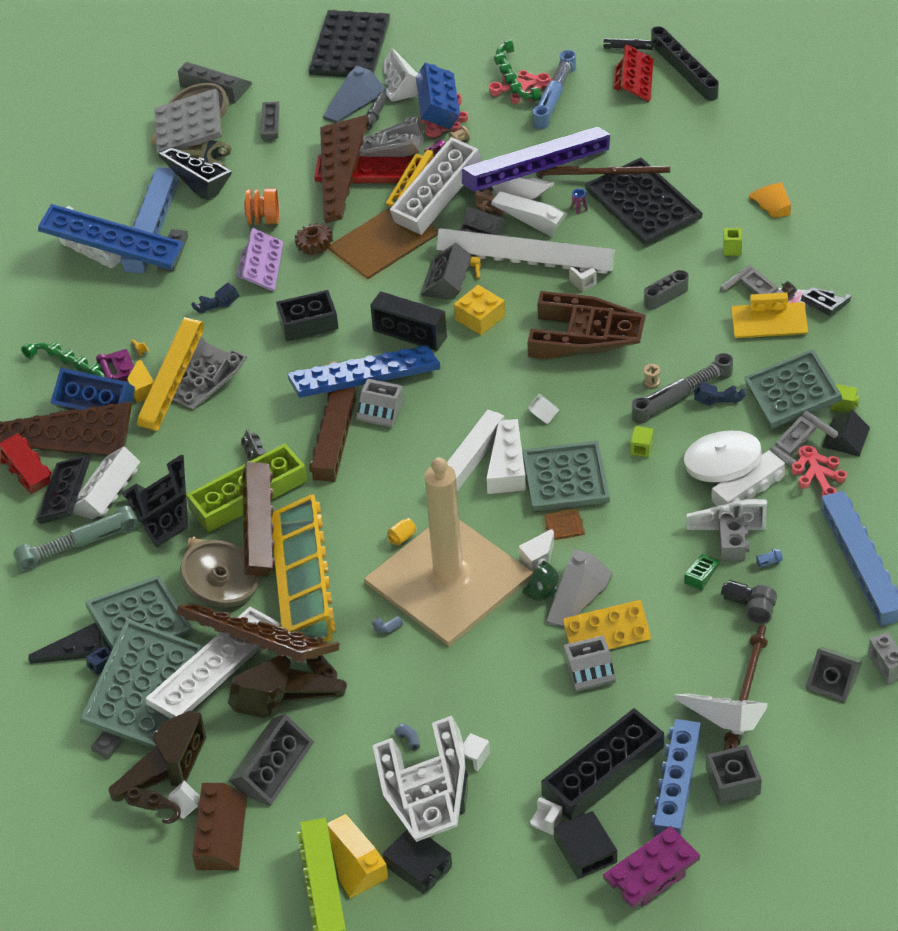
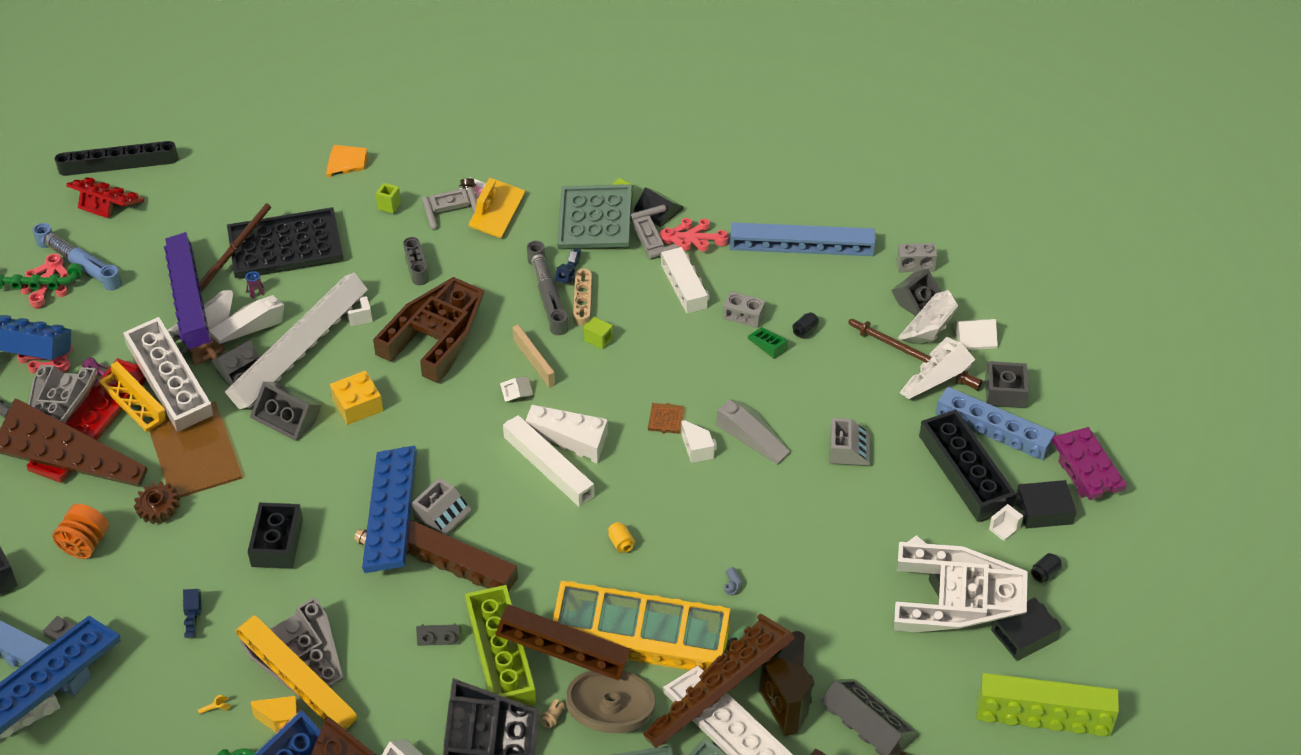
camera: 75 degrees left, 0 degrees up
magenta plate [96,349,134,381] -> none
lavender bracket [236,228,283,292] -> none
yellow wedge [327,814,388,899] -> none
tan piece [364,457,533,647] -> none
black brick [370,291,447,351] -> none
sand blue arm [395,723,420,750] -> none
tan bush [448,126,471,142] -> none
yellow hand [470,256,481,279] -> none
sand green plate [522,441,610,511] -> none
dark green cylinder [522,560,559,601] -> none
yellow bracket [563,600,651,650] -> none
black pin [603,38,653,50] -> none
tan bush [644,364,660,389] -> none
white dish [684,431,762,482] -> none
white wedge [686,499,767,530] -> none
dark grey wheel [745,585,777,624] -> none
medium blue pin [756,548,783,568] -> none
black wing [801,287,851,316] -> none
none -> tan tile [512,325,555,388]
none -> tan beam [573,268,592,326]
none -> white wedge [898,290,958,344]
none -> white slope [952,319,998,350]
none -> black brick [1031,553,1062,583]

